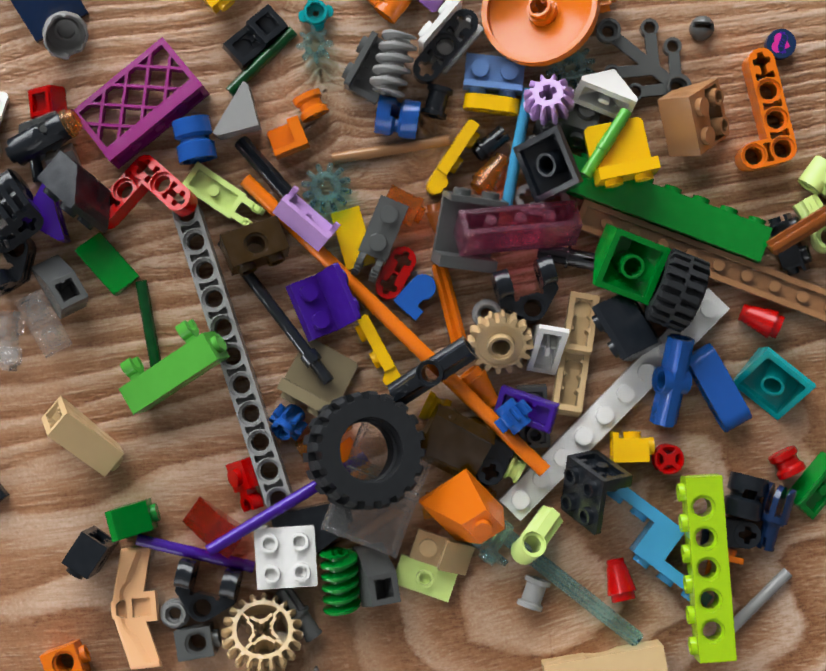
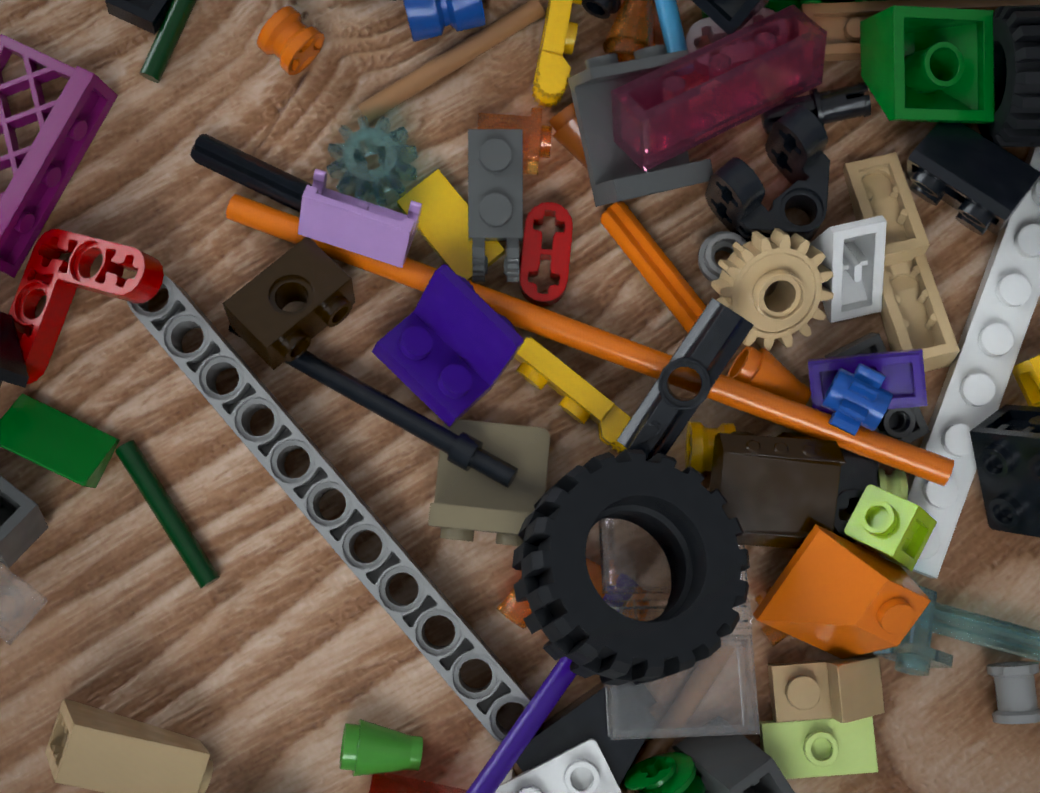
camera: 20 degrees left, 5 degrees down
bright green brick [119,319,230,415] -> none
blue wheel [171,114,218,165] -> none
yellowish green hinge [183,162,266,226] -> none
light grey slope [212,81,262,140] -> none
red plate [225,457,264,512] -> none
orange panel [267,115,310,160] -> none
blue gear [269,404,308,441] -> none
blue leg [393,274,436,321] -> none
yellowish green piece [511,505,563,565] -> none
none -> bright green cone [339,719,423,776]
none -> lime bracket [844,485,937,571]

